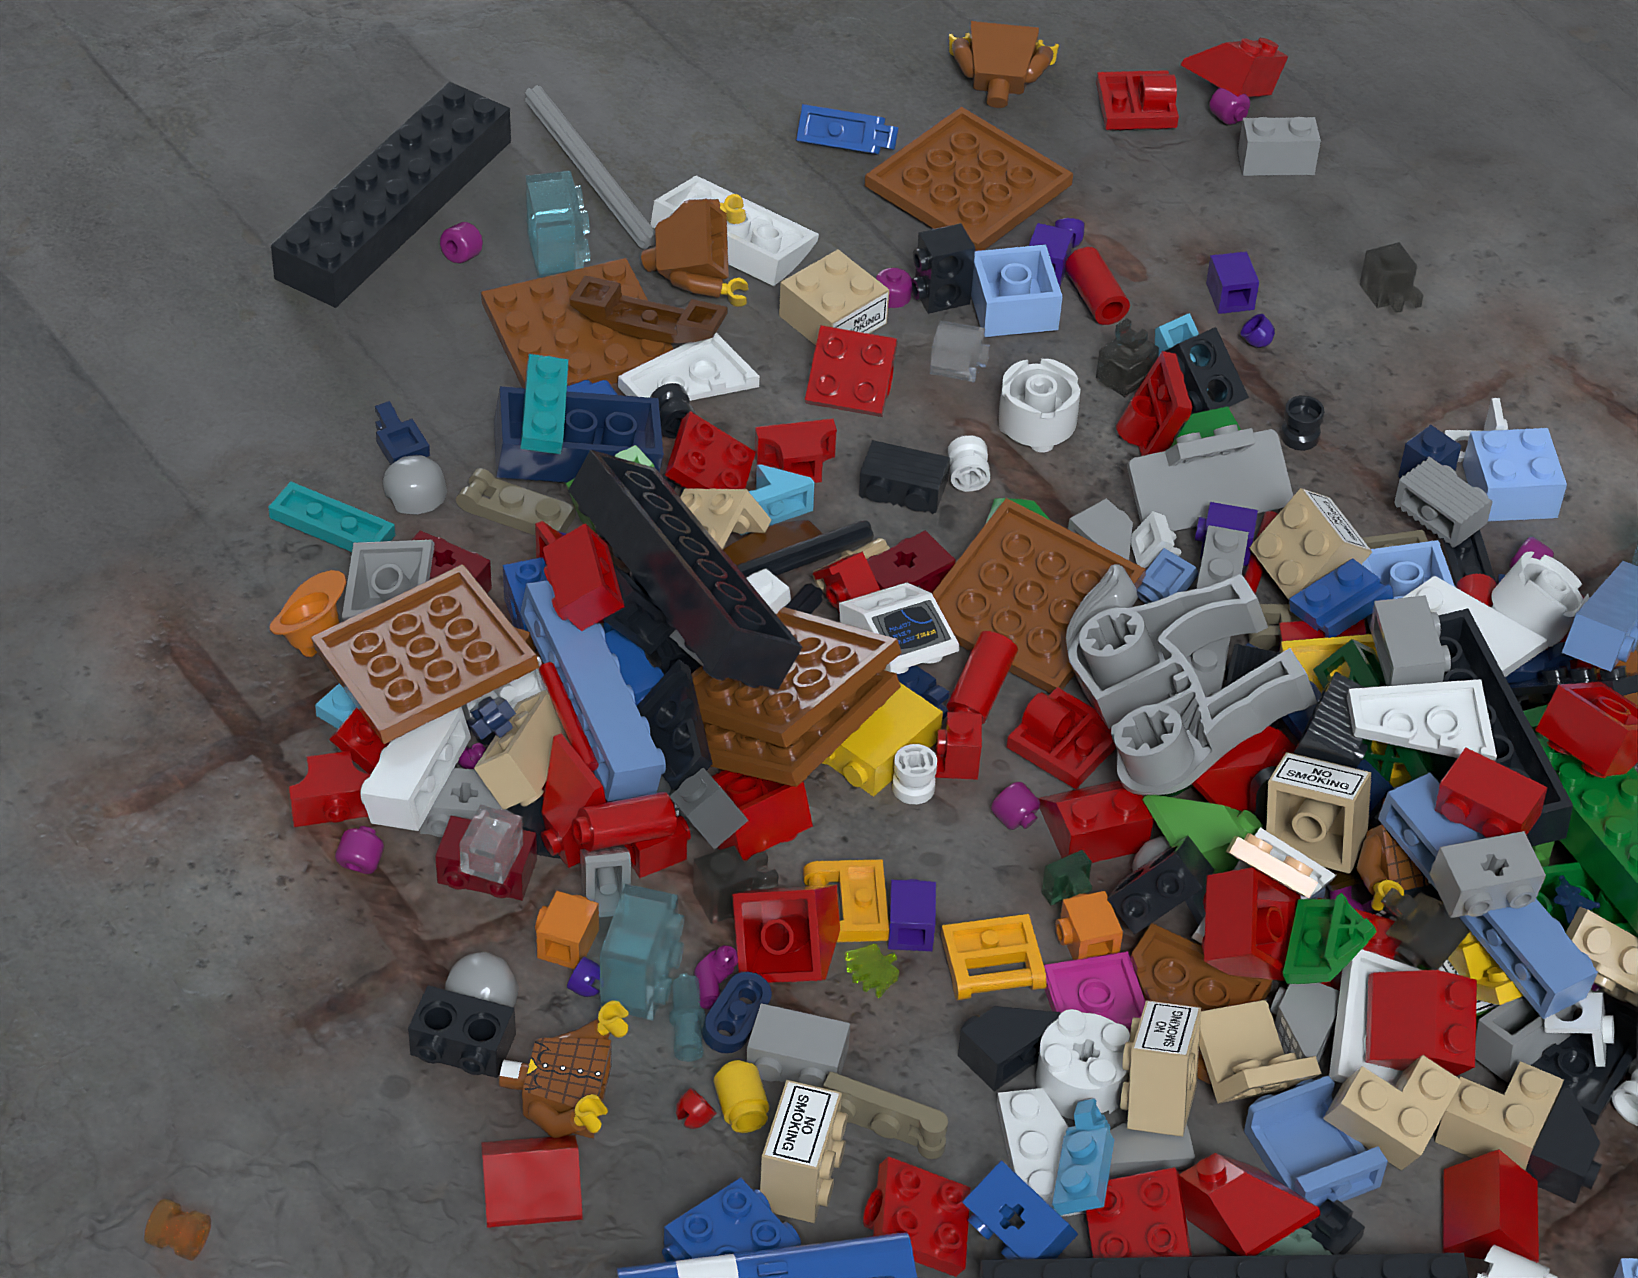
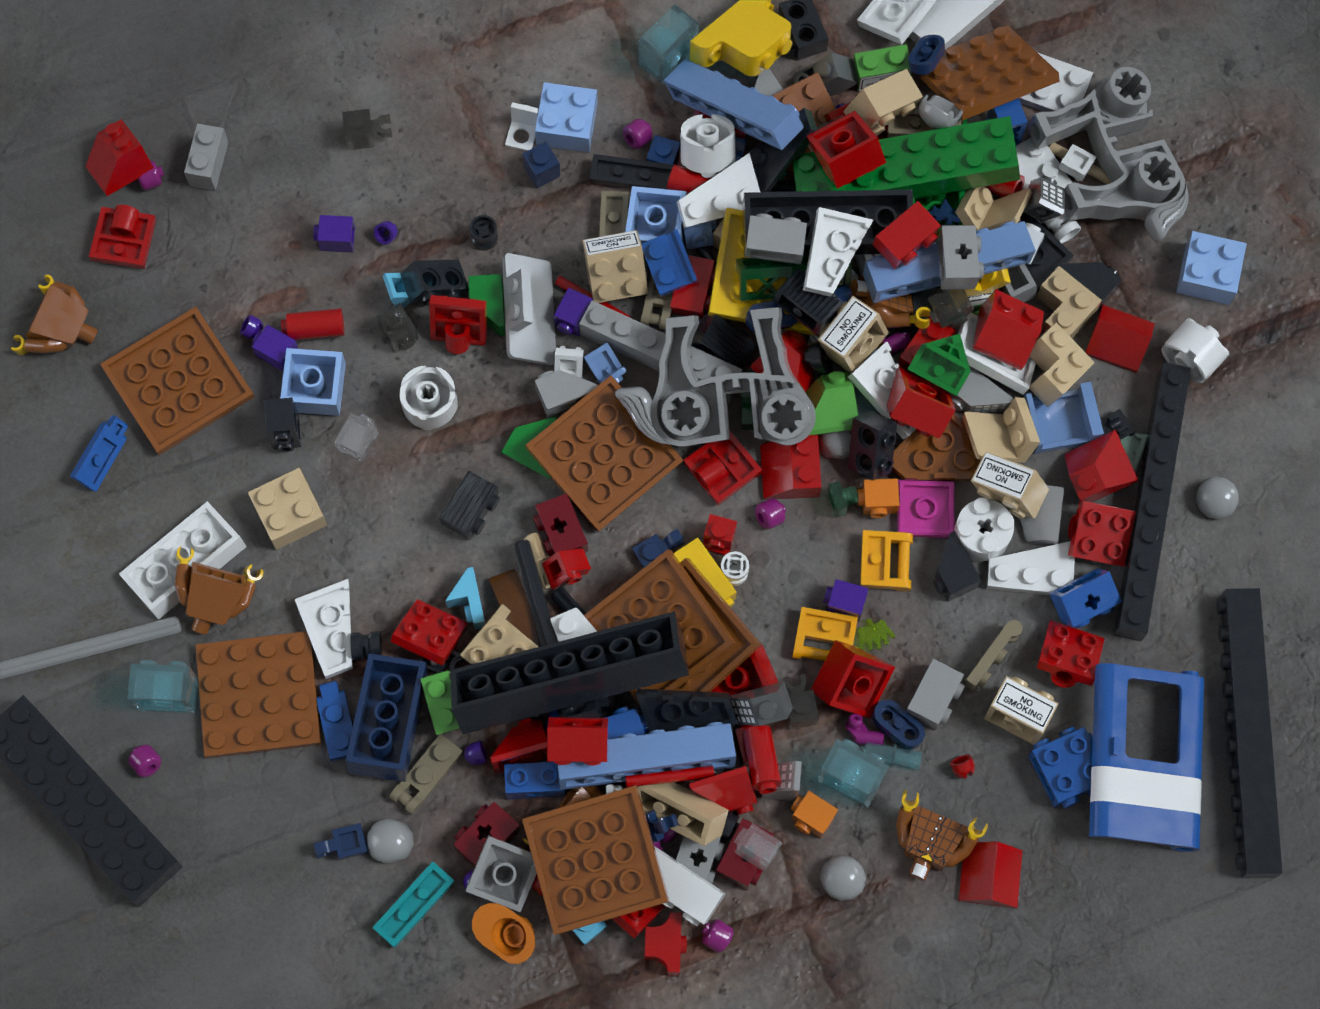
camera: 75 degrees left, 25 degrees up
black brick [408,985,516,1078] -> none
teal plate [520,354,569,454] -> none
dark purple hinge [567,957,606,997] -> none
reddish brown slope [569,275,728,343] -> none
yellow brick [713,1060,769,1133] -> none
red brick [754,418,837,483] -> none
red plate [805,325,898,417] -> none
slope [839,583,959,674] -> none
magenta piece [875,267,912,308] -> none
red brick [946,631,1018,724] -> none
white wheel [948,435,990,492] -> none
dark azure hinge [1052,1098,1115,1216] -> none
light nougat plate [1226,833,1318,898] -> none
light grey brick [1394,457,1493,547] -> none

